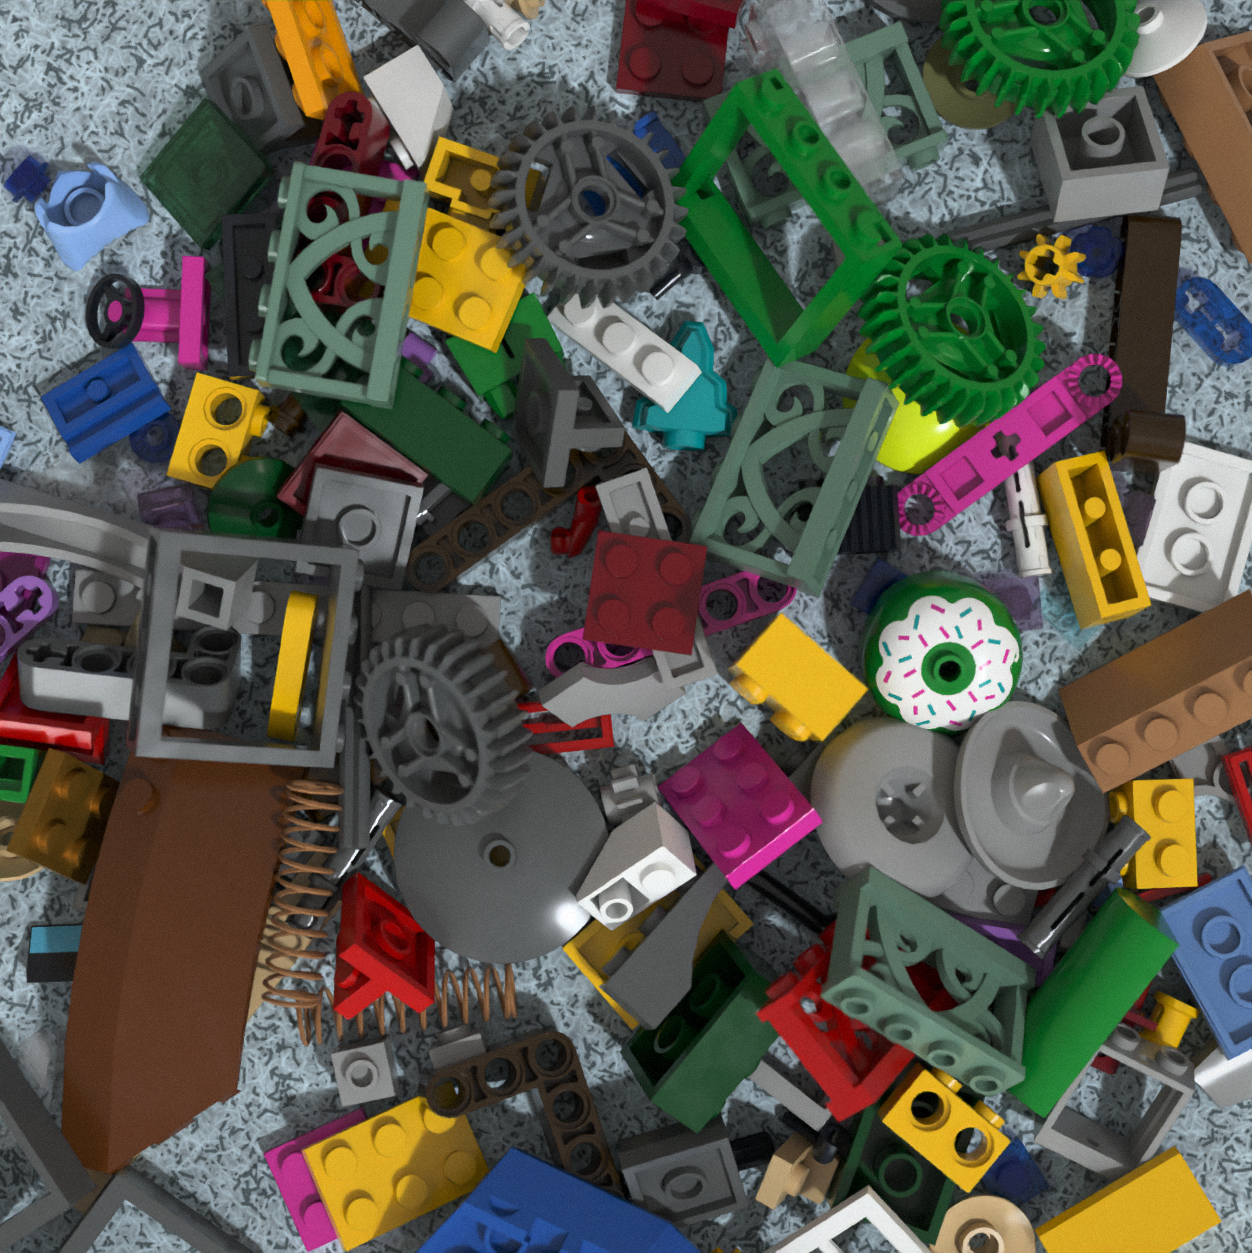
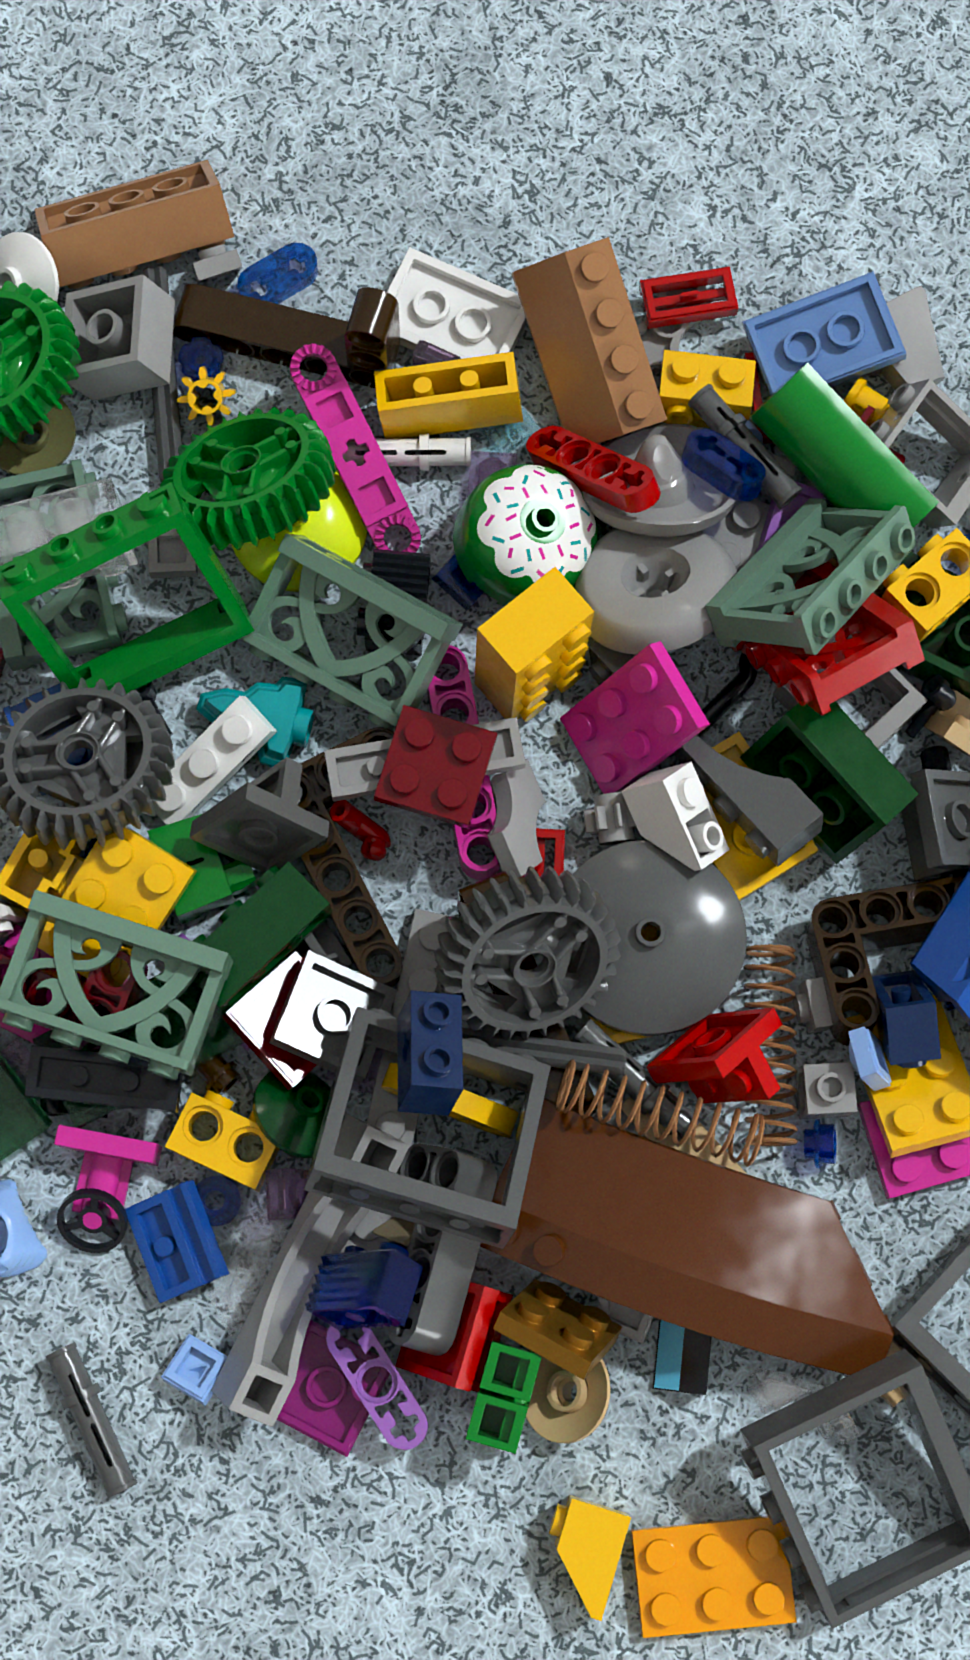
camera: 85 degrees left, 10 degrees down
none -> light grey plate [192,244,242,284]
none -> clear blue brick [305,1242,423,1330]
none -> dark blue brick [397,990,463,1116]
none -> red beam [526,426,661,513]
none -> clear blue beam [682,429,766,501]
none -> clear blue plate [804,1119,837,1168]
none -> light blue tile [848,1026,892,1091]
none -> dark blue slope [872,970,941,1068]

